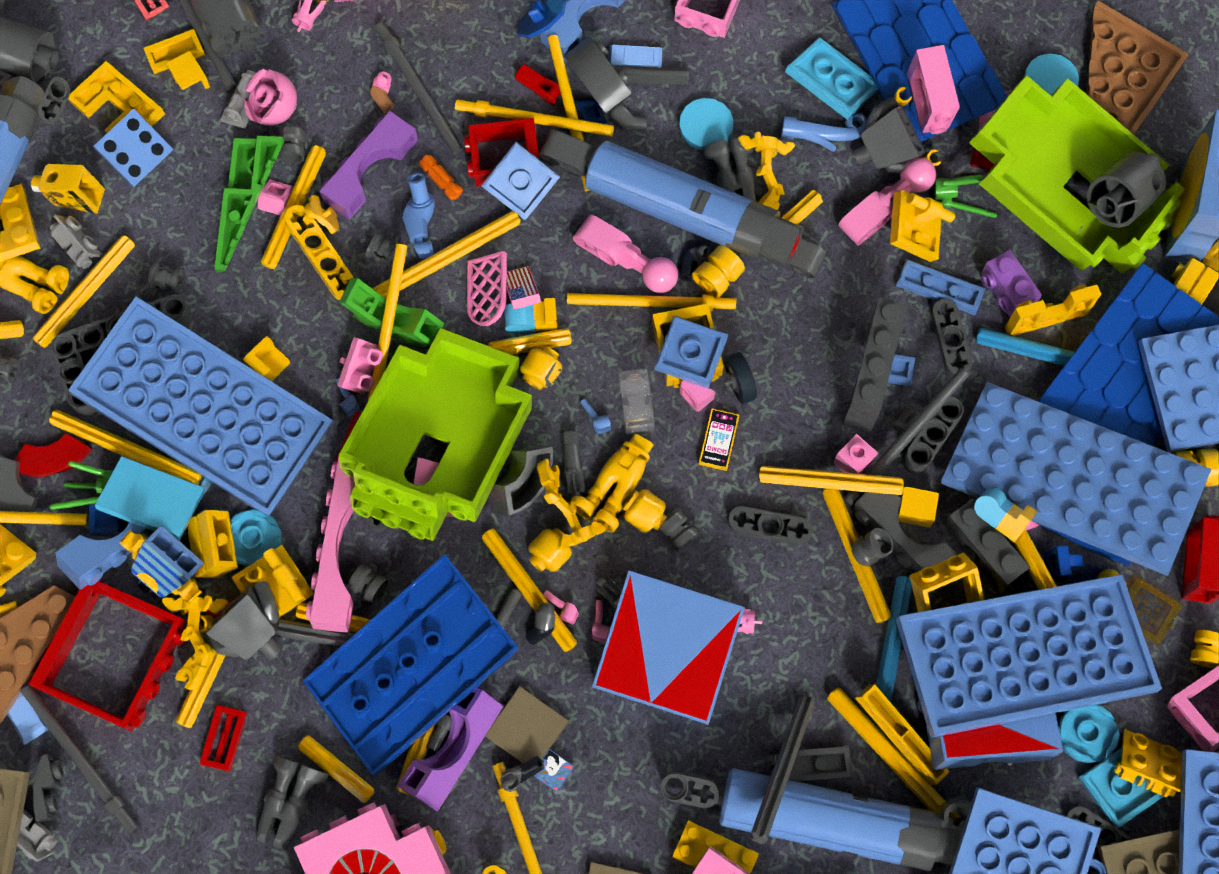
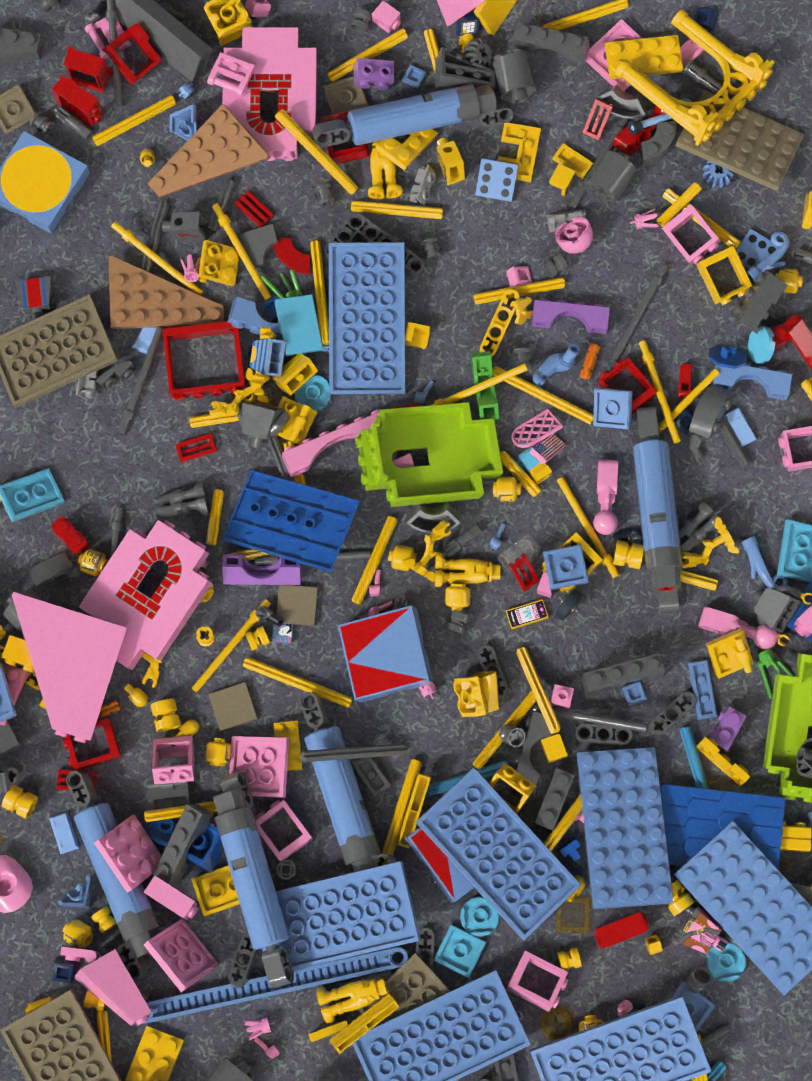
camera: 60 degrees right, 5 degrees up
bright green wedge [215,136,285,272] -> none
bright pink hips [337,337,383,395] -> none
dark grey wheel [347,564,388,604] -> none
arm [370,71,395,113] -> none
dark grey arm [526,602,555,645] -> none
medium azure tile [679,98,734,150] -> none
leg [974,488,1038,543] -> none
yellow hinge [1114,729,1182,797] -> none
none -> yellow axle [243,657,352,708]
none -> yellow wheel [245,626,270,651]
none -> yellow piece [453,671,499,717]
none -> red tile [508,553,540,592]

